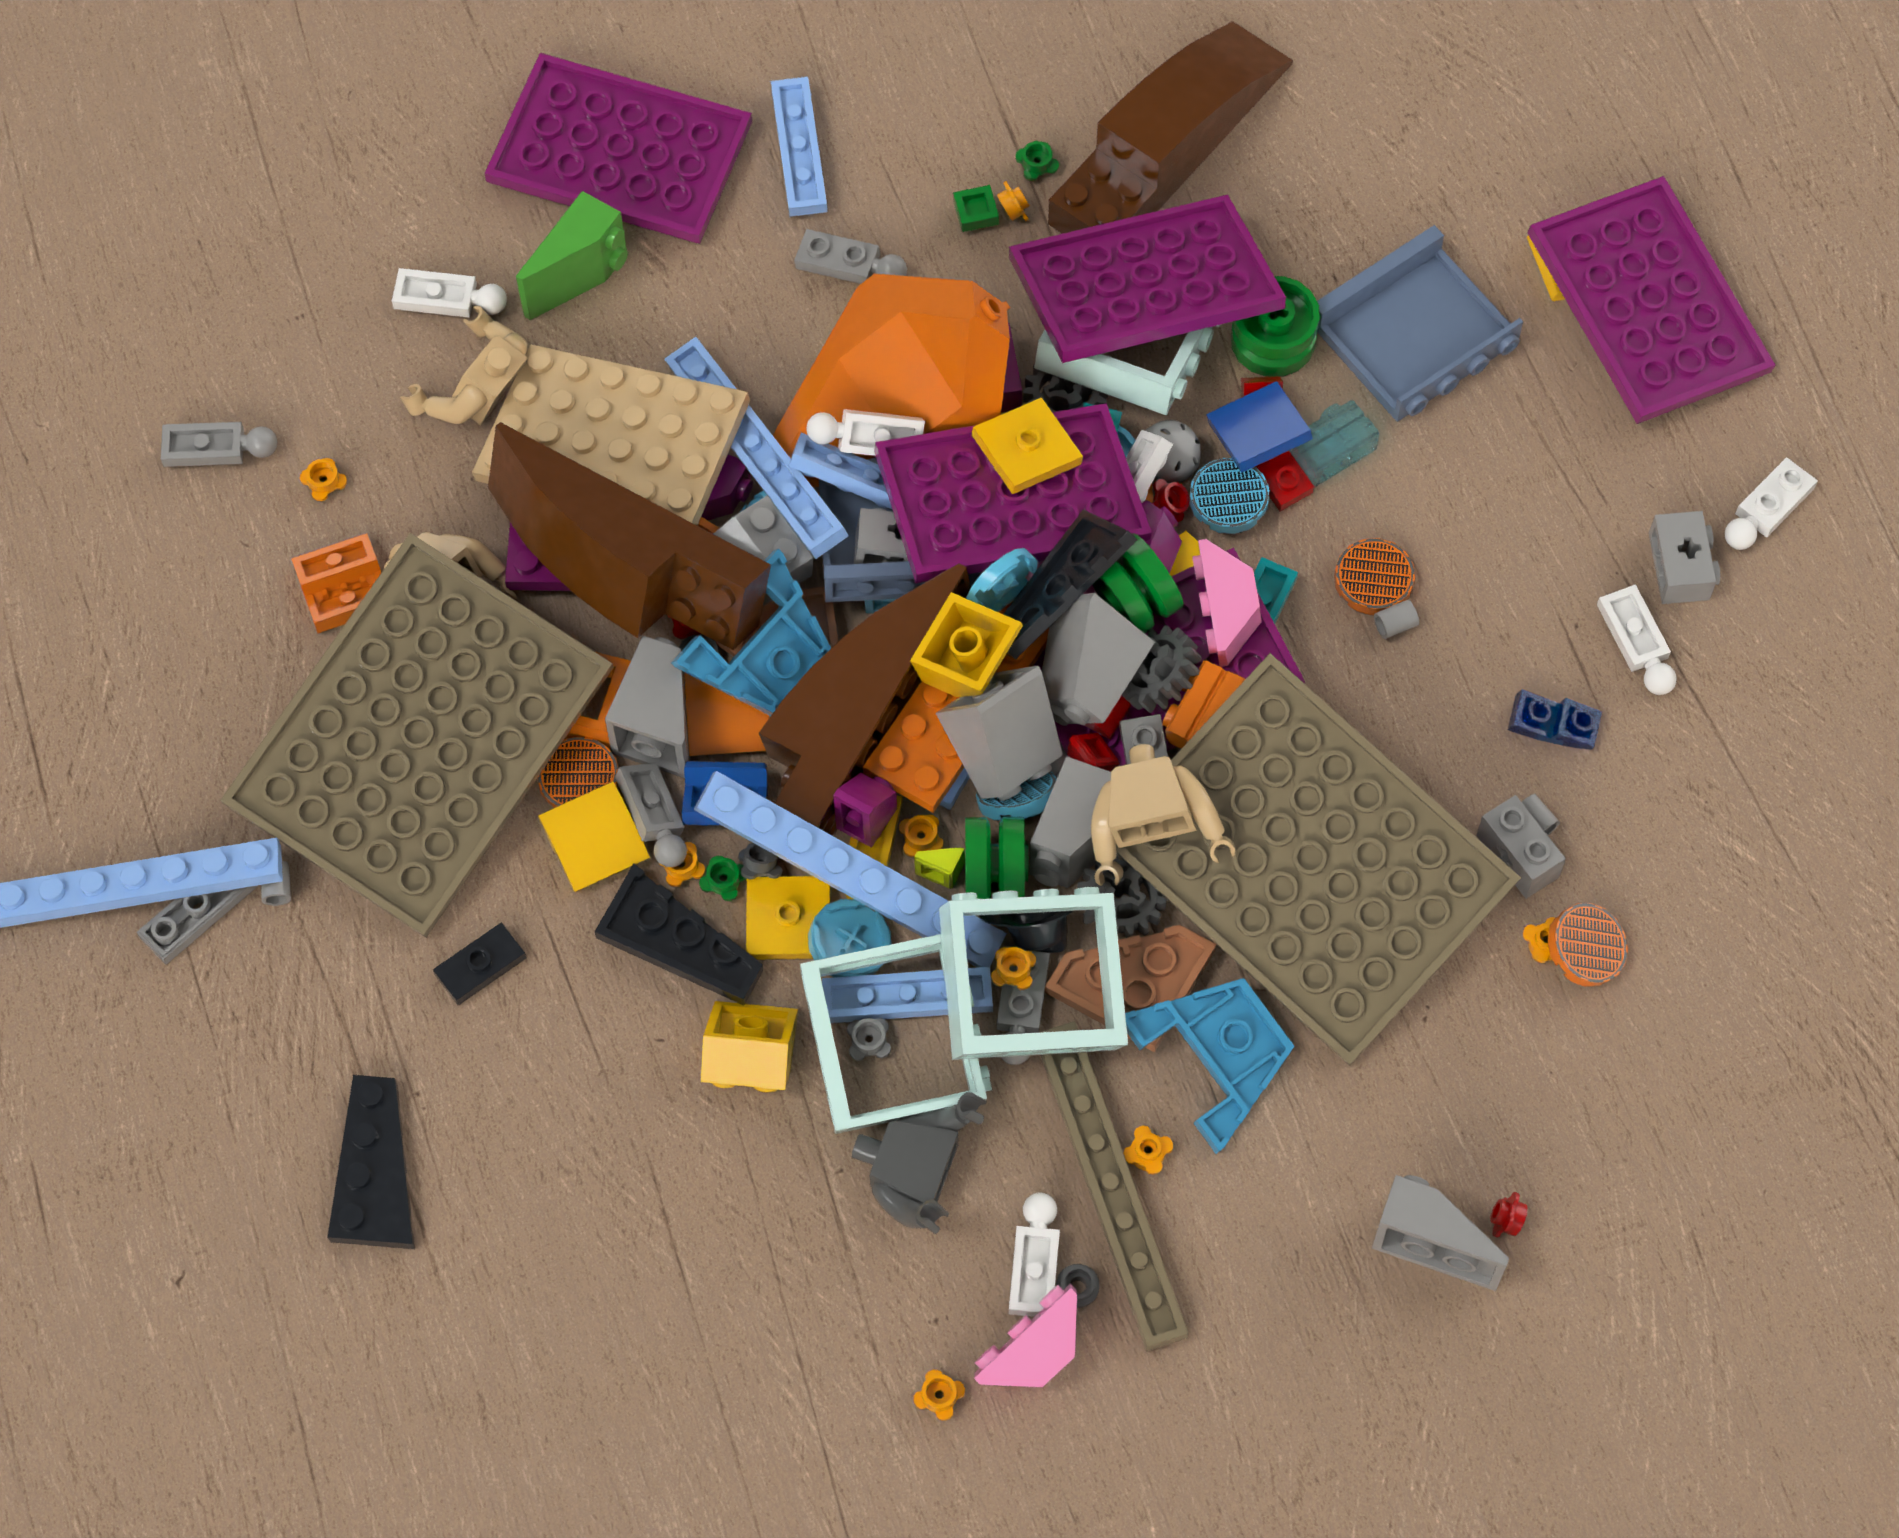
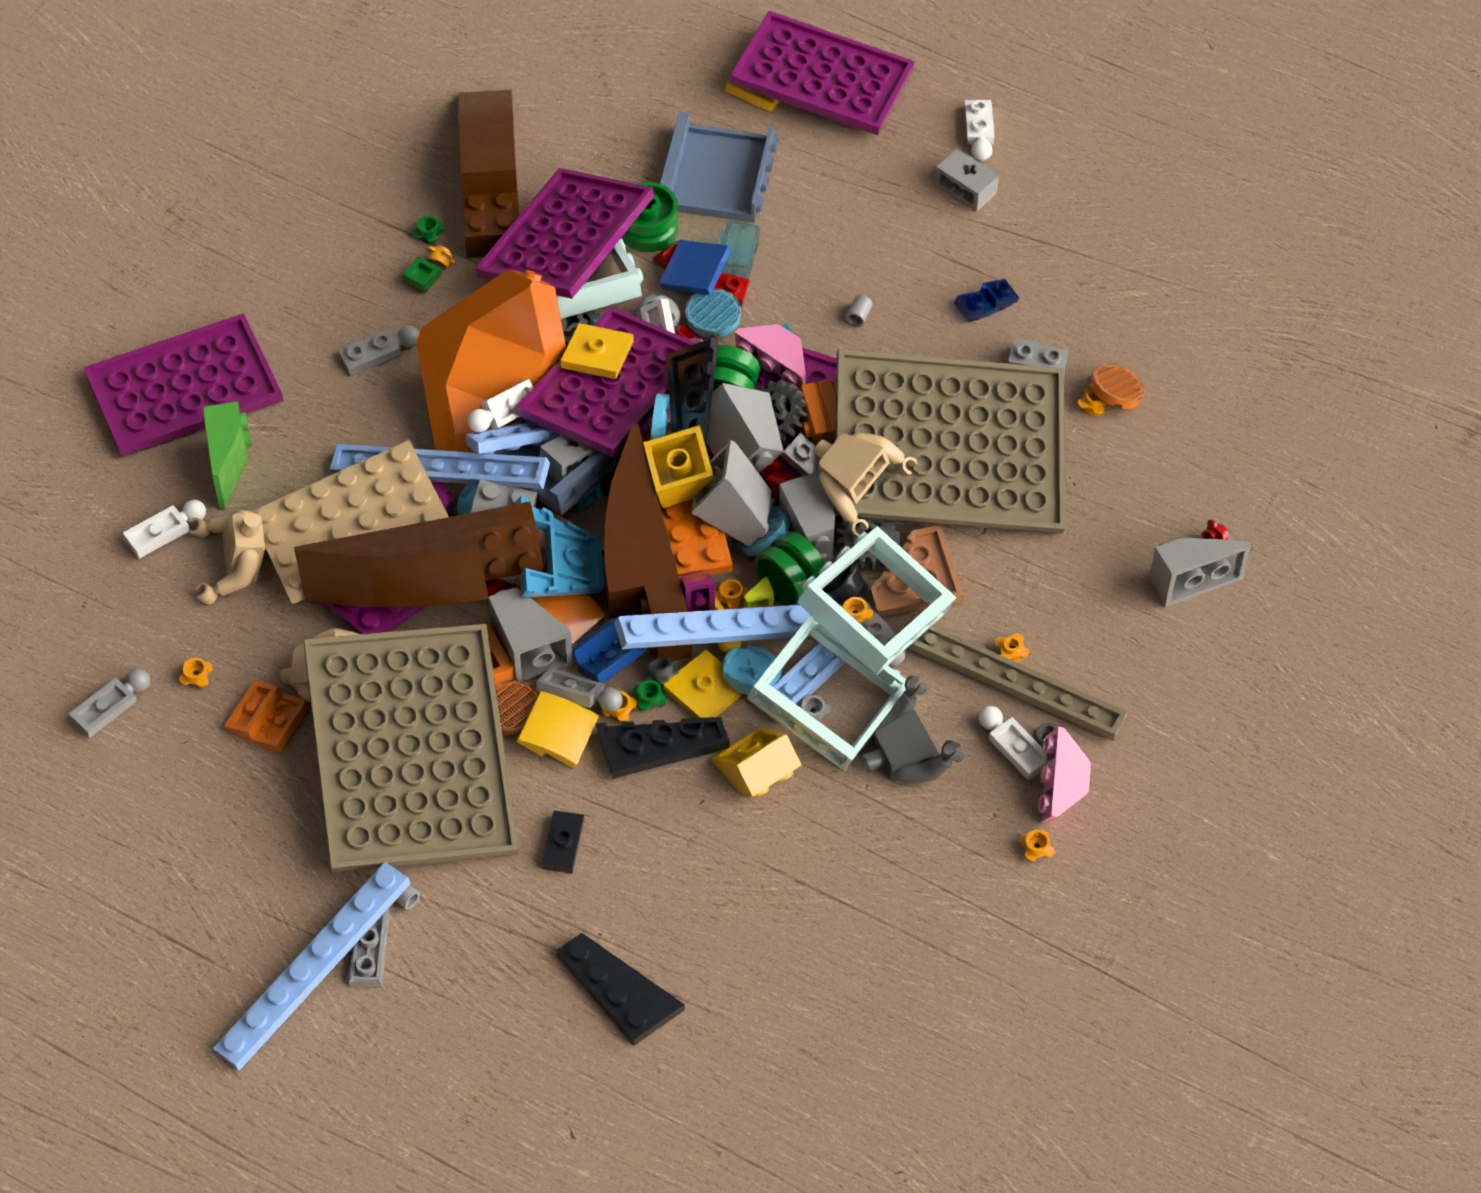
camera: 45 degrees left, 10 degrees down
light blue plate [771,77,827,217] -> none
dark azure wing [1125,978,1295,1154] -> none
tile [1334,538,1415,615] -> none
white plate [1597,584,1677,695] -> none

